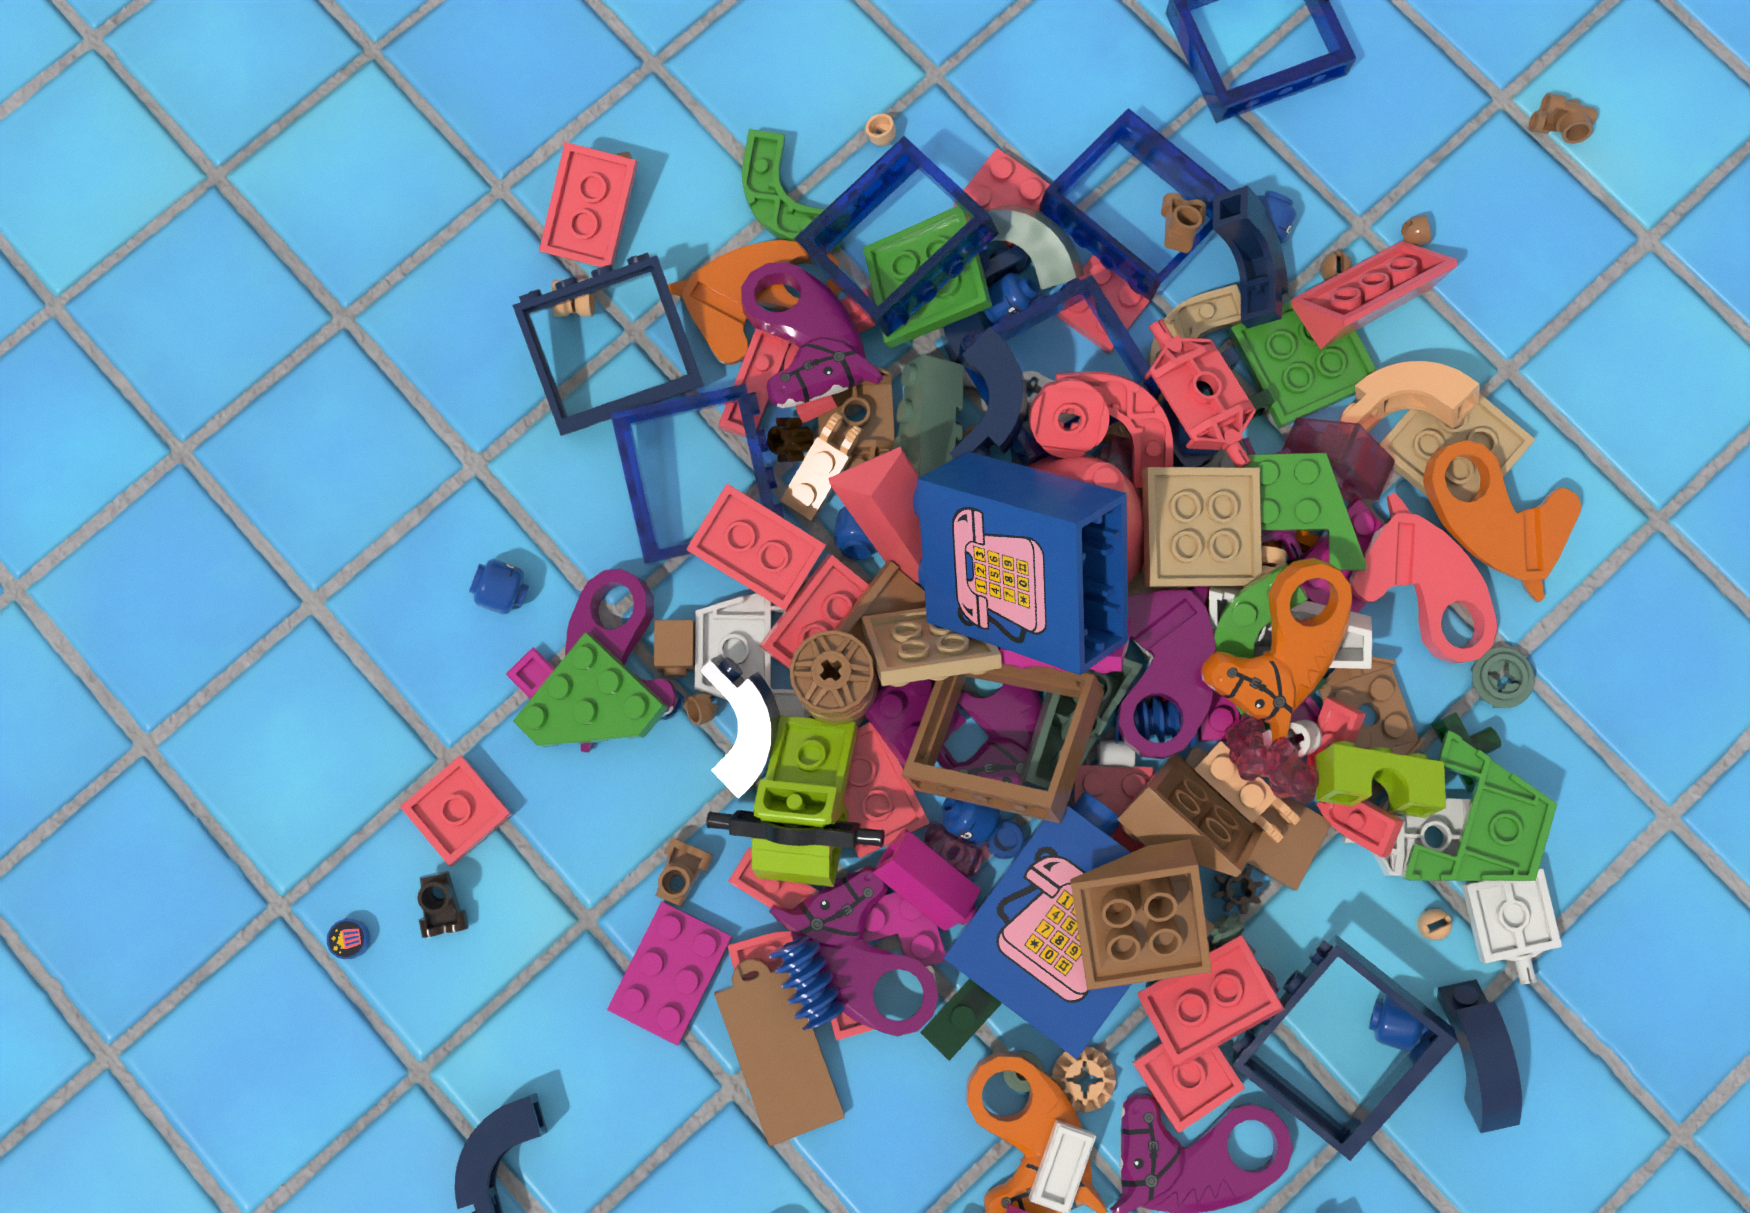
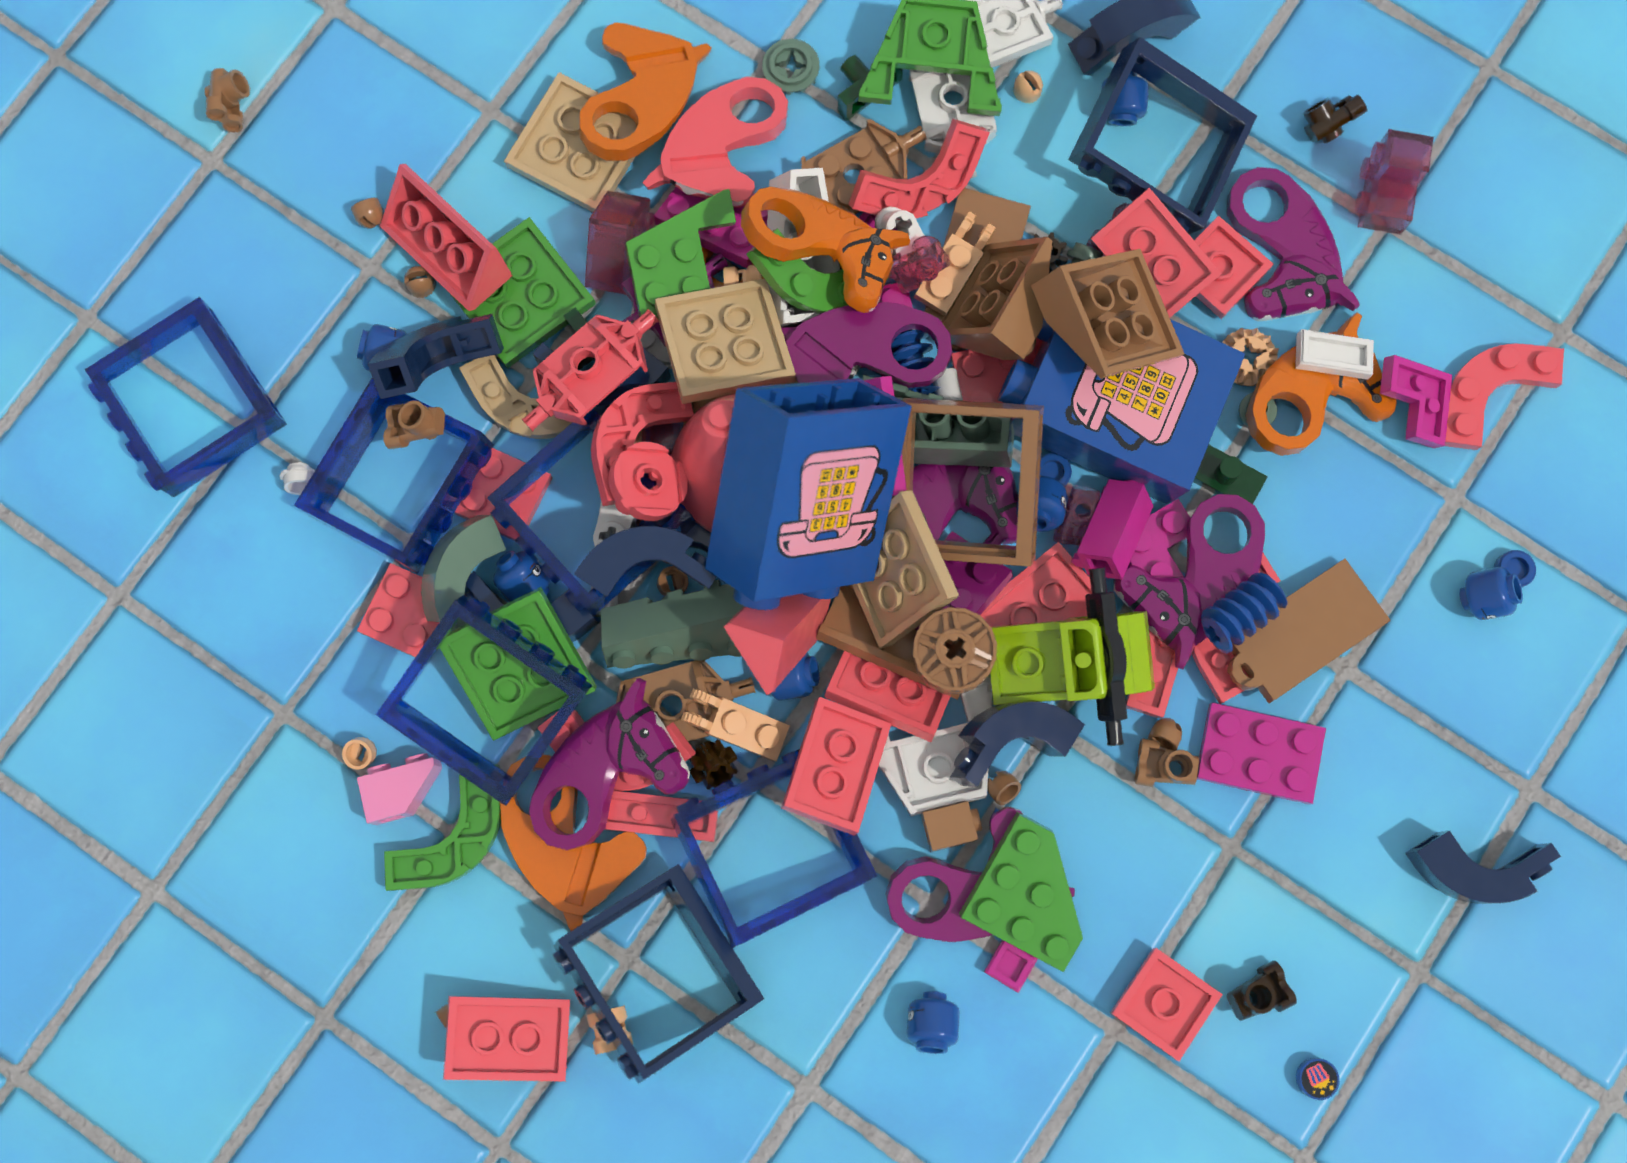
camera: 100 degrees left, 0 degrees up
clear pink plate [1263,737,1319,804] -> none
lime arch [1315,741,1446,818] -> none
light nougat arch [1340,361,1480,446] -> none
none -> white plate [280,462,318,495]
none -> bright pink slope [357,753,442,825]
none -> medium nougat hinge [1148,718,1182,750]

